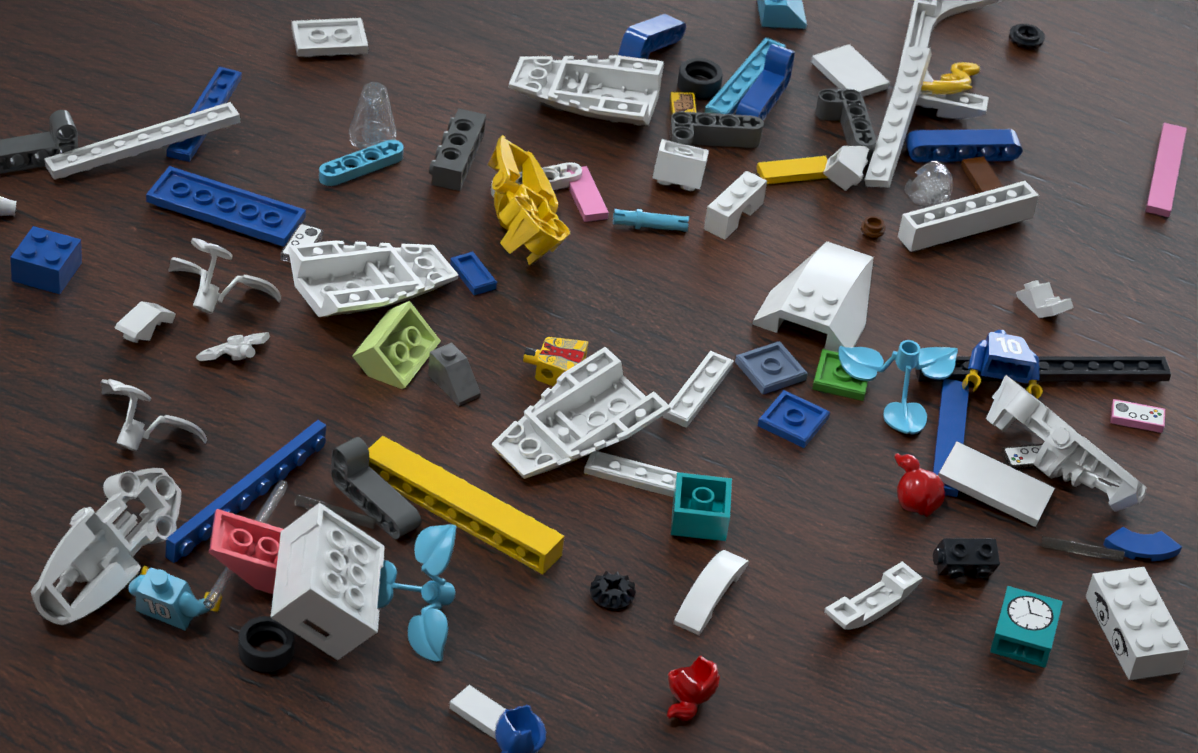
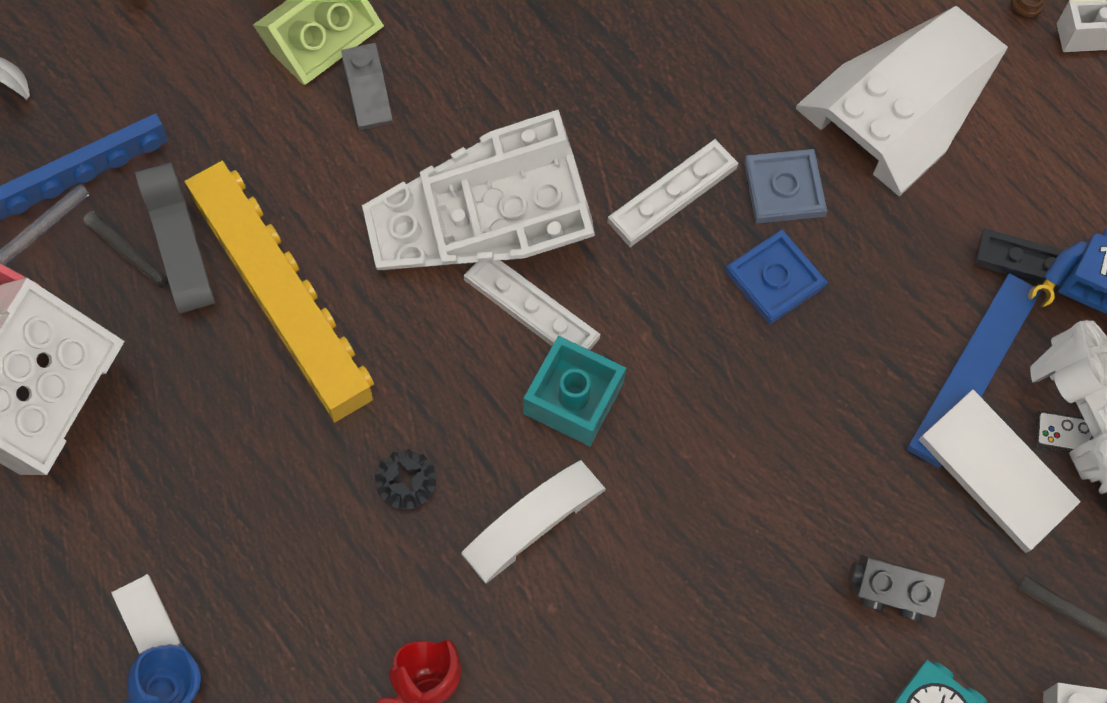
camera: 25 degrees right, 25 degrees up
medium azure plant [377,524,456,661] -> none
torso [523,337,588,386] -> none
bright green tile [812,349,868,401] -> none
white slope [824,562,923,629] -> none
medium azure plant [838,340,958,434] -> none
red hair [894,453,945,517] -> none

